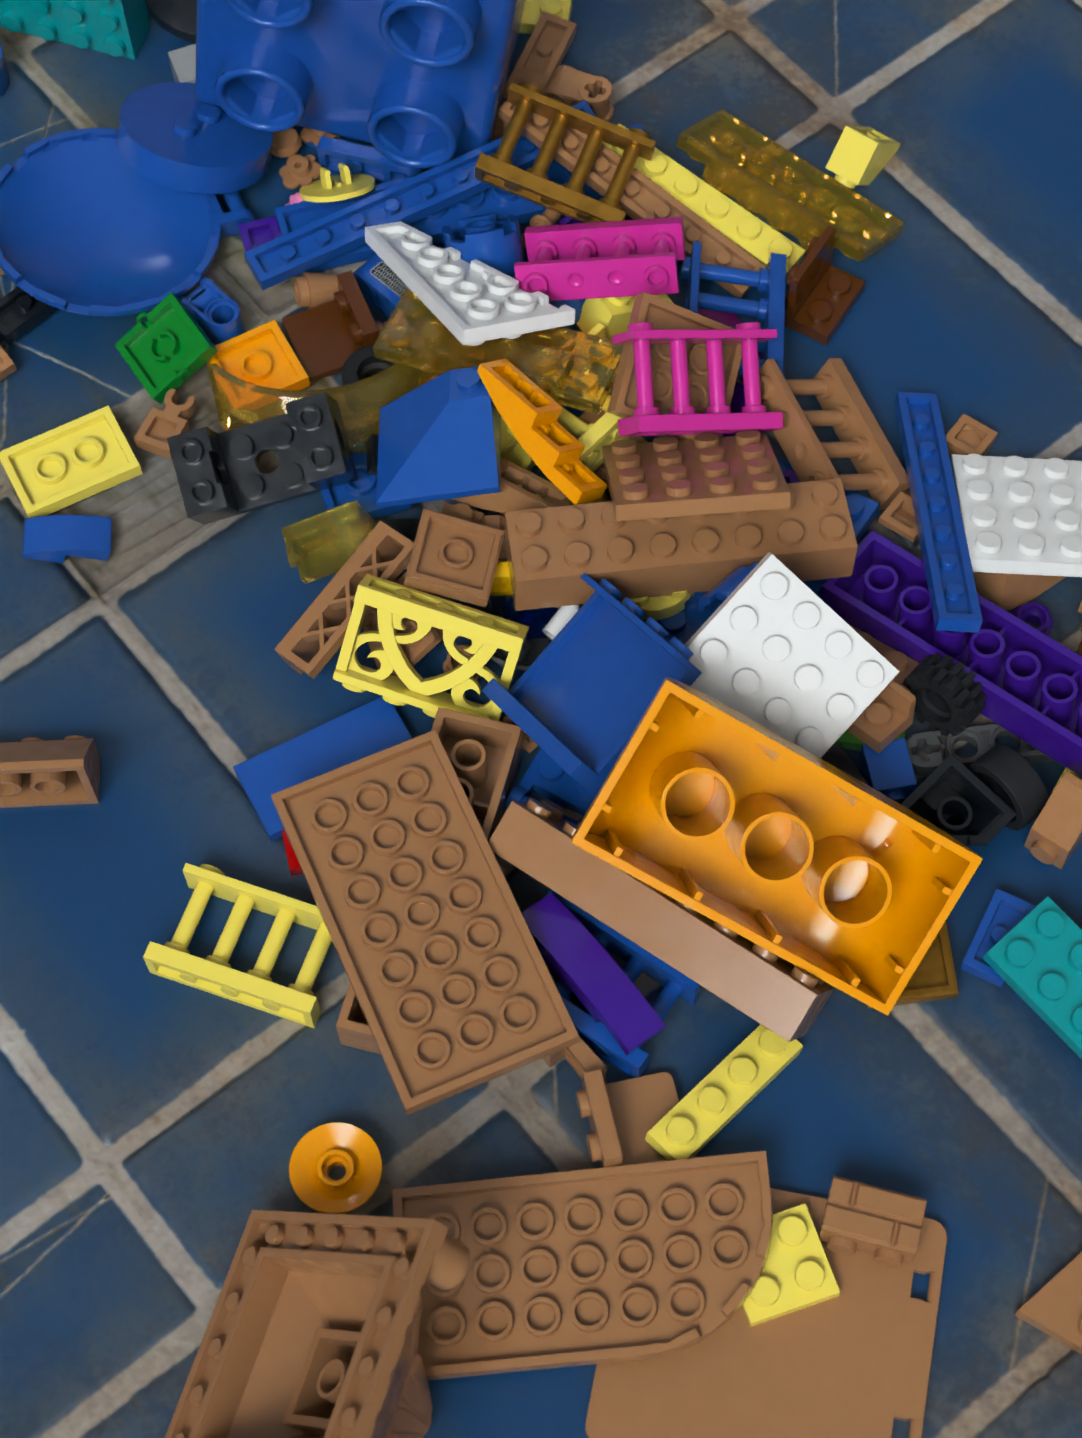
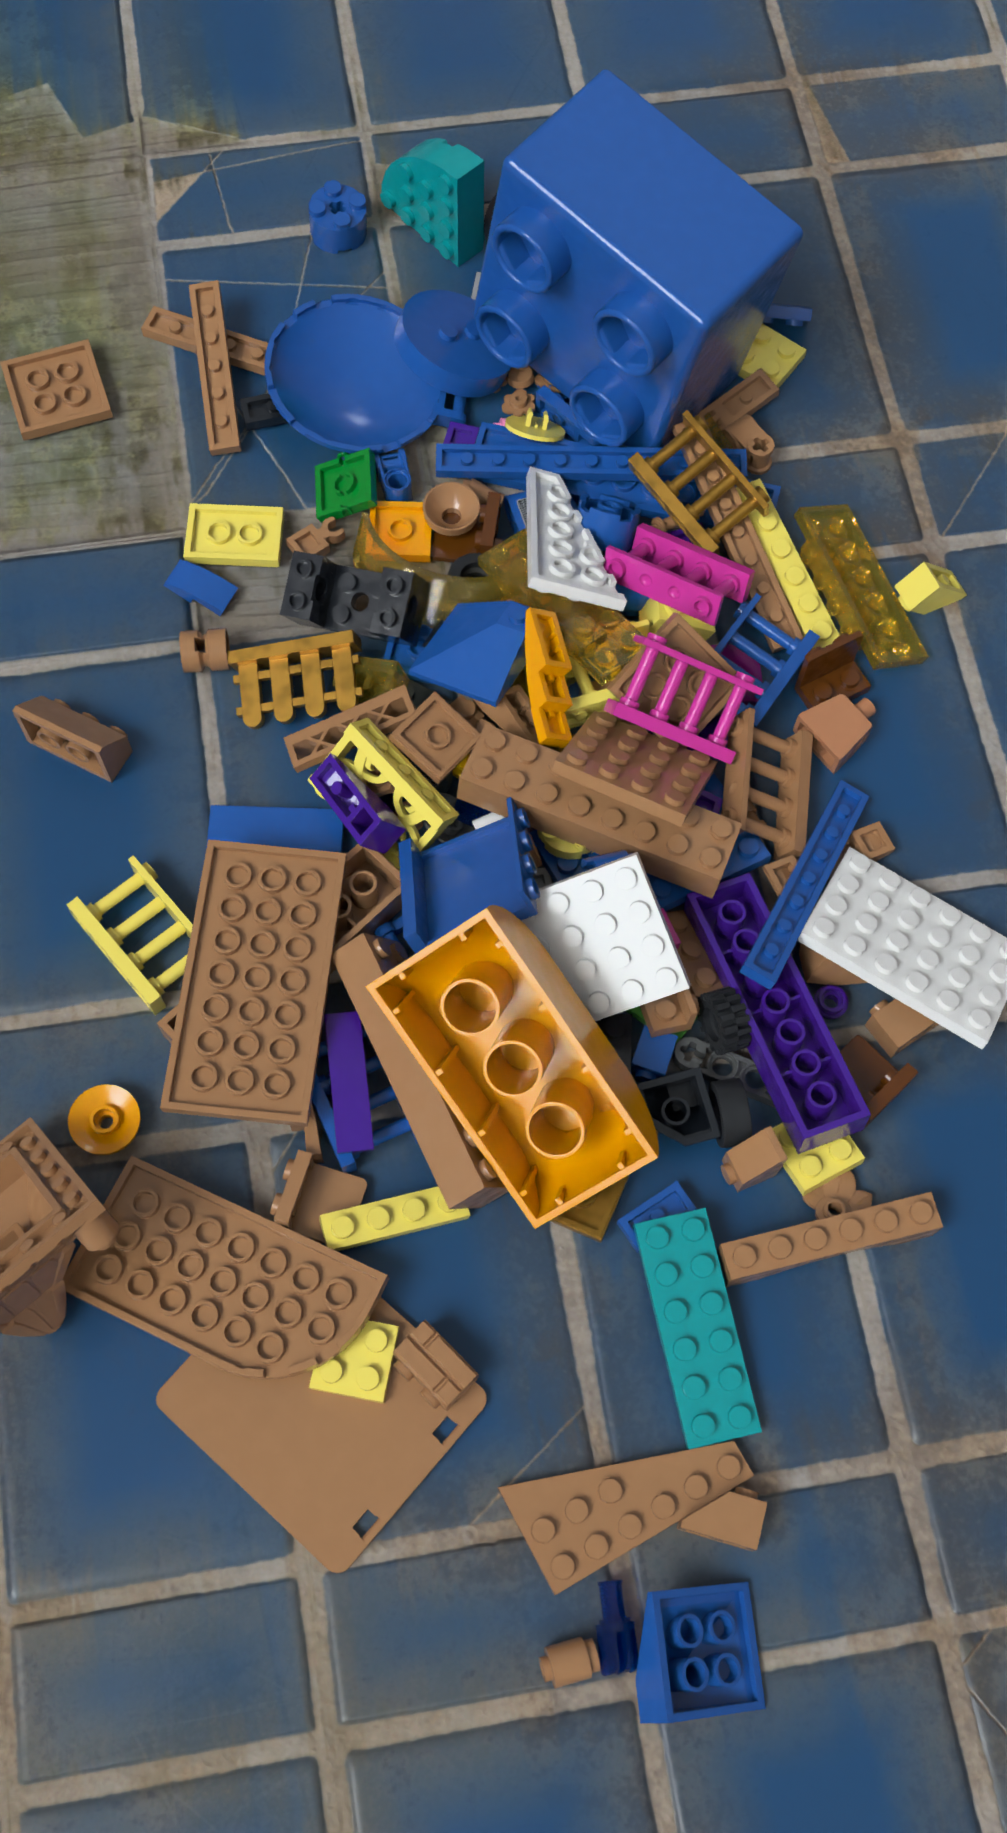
camera: 25 degrees right, 5 degrees up
none -> medium nougat wheel [179,628,231,673]
none -> pearl gold fence [227,630,364,729]
none -> dark purple slope [309,753,406,854]
none -> medium nougat piece [423,482,480,536]
none -> nougat torso [793,694,876,774]

